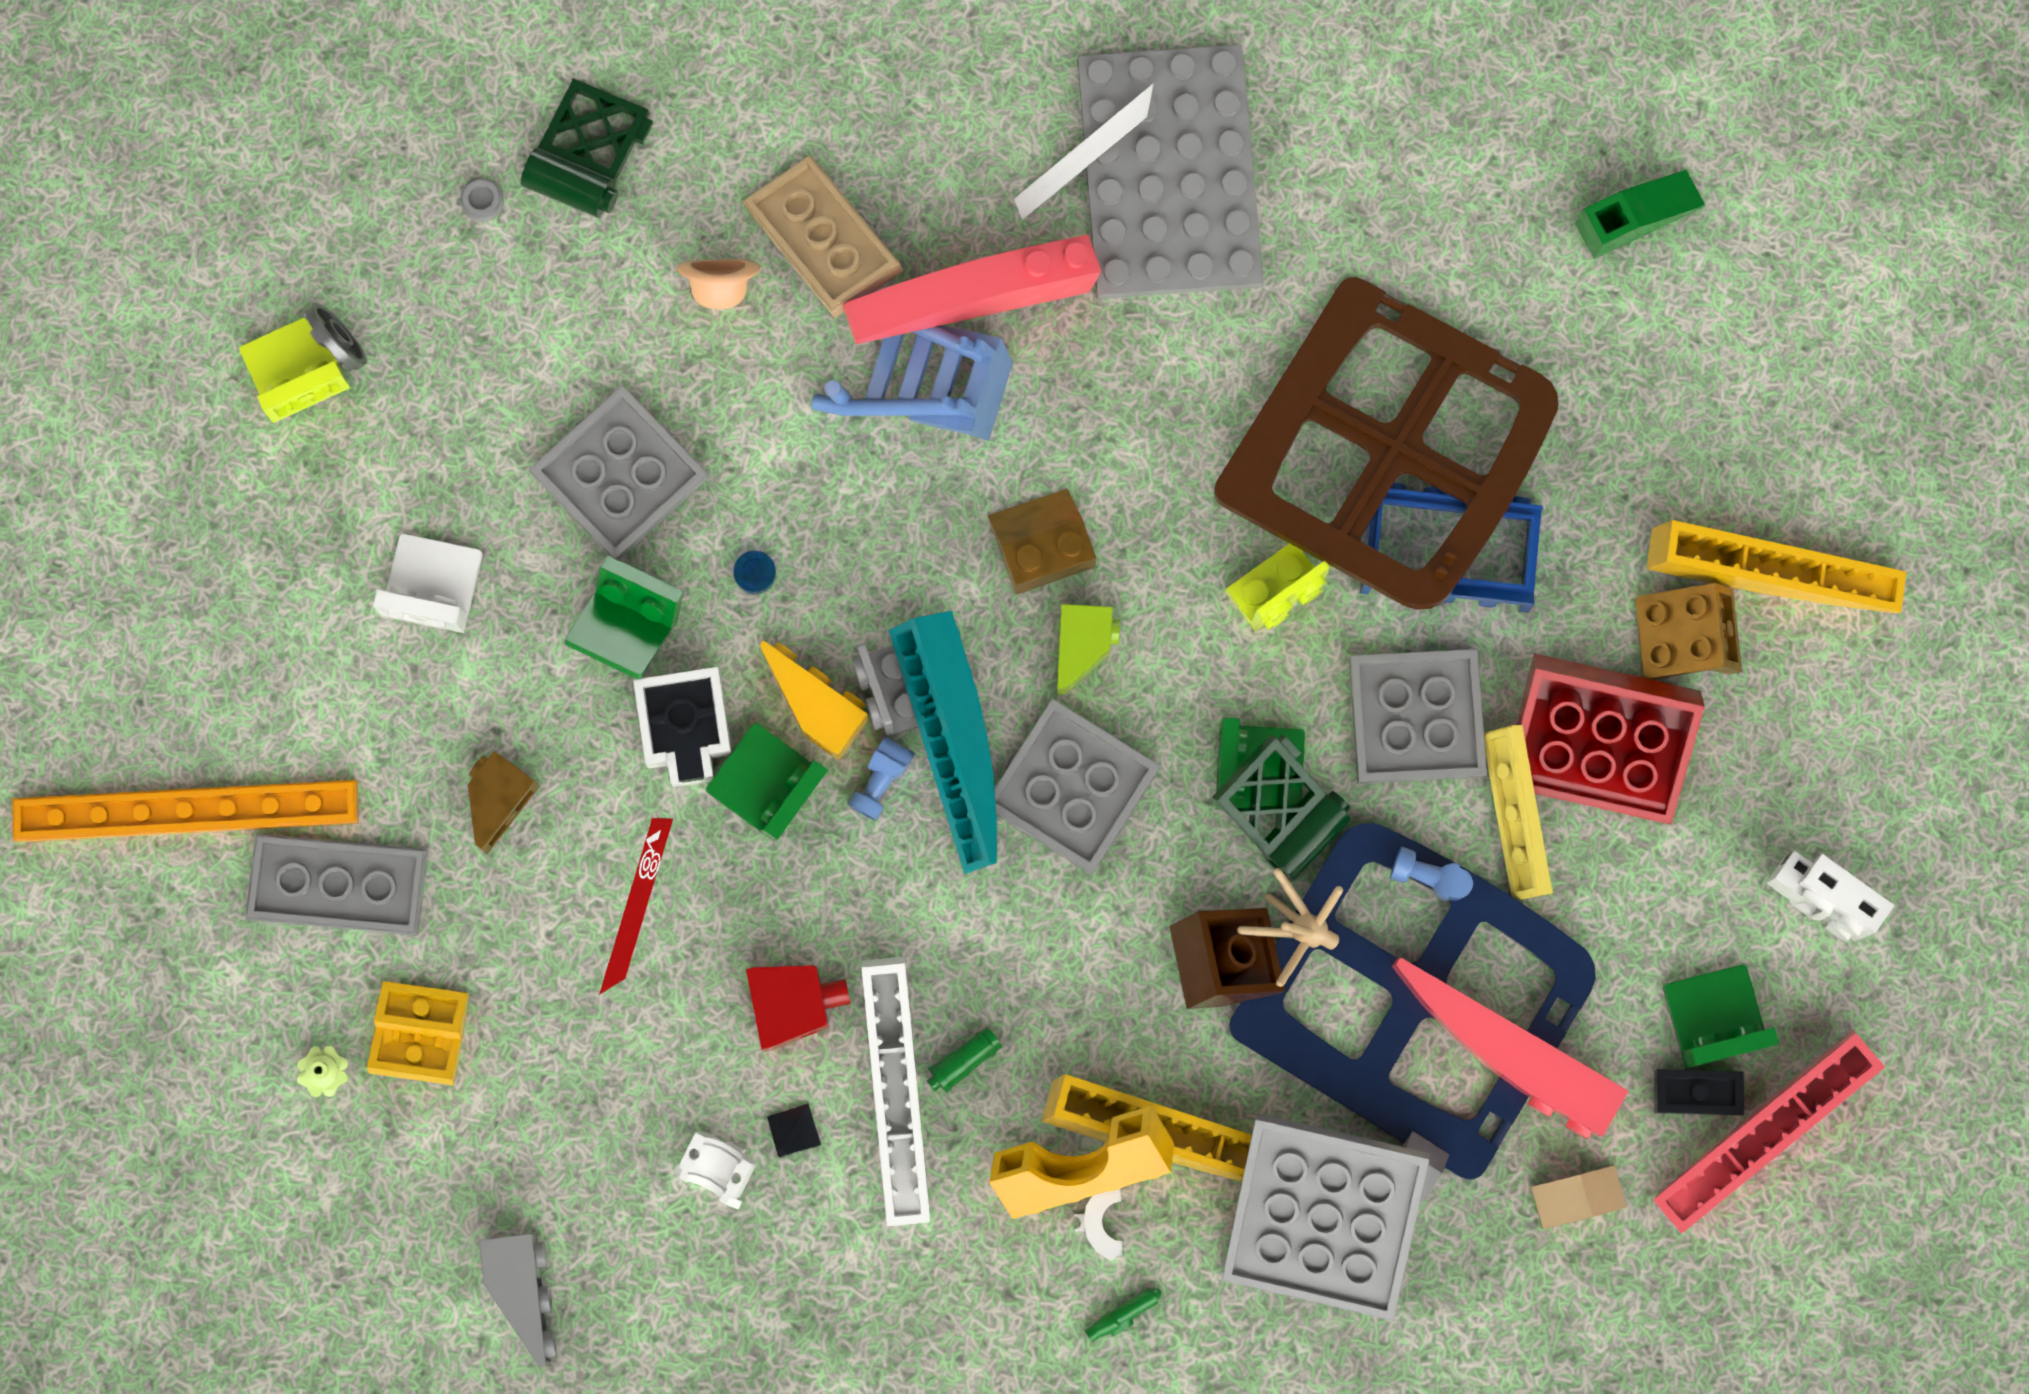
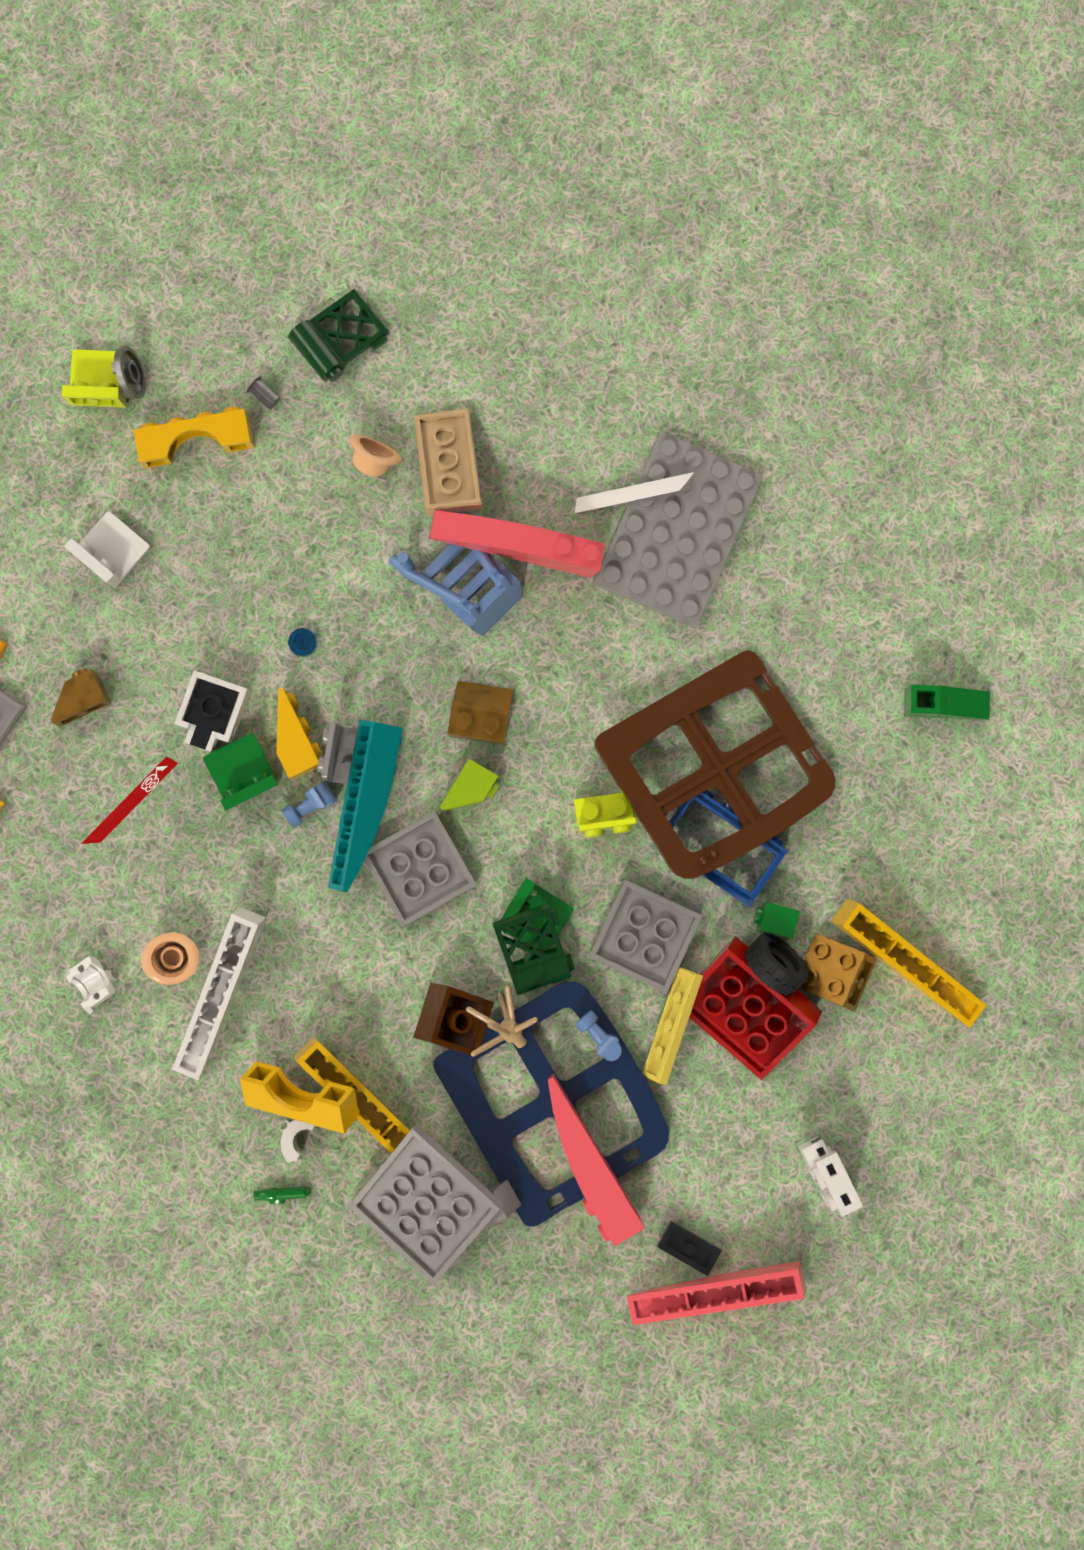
camera: 30 degrees right, 5 degrees up
light grey tile [460,178,504,222] -> none
light grey plate [529,385,709,560] -> none
green bracket [565,556,684,679] -> none
red torso [746,965,851,1052] -> none
black slope [767,1104,821,1158] -> none
green piece [926,1027,1003,1093] -> none
tan slope [1531,1165,1627,1229] -> none
green bracket [1663,964,1779,1069] -> none
none -> yellow arch [133,407,254,469]
none -> light nougat hat [141,932,199,985]
none -> flat silver piece [247,376,280,410]
none -> black tyre [745,933,809,996]
none -> green brick [753,902,800,940]

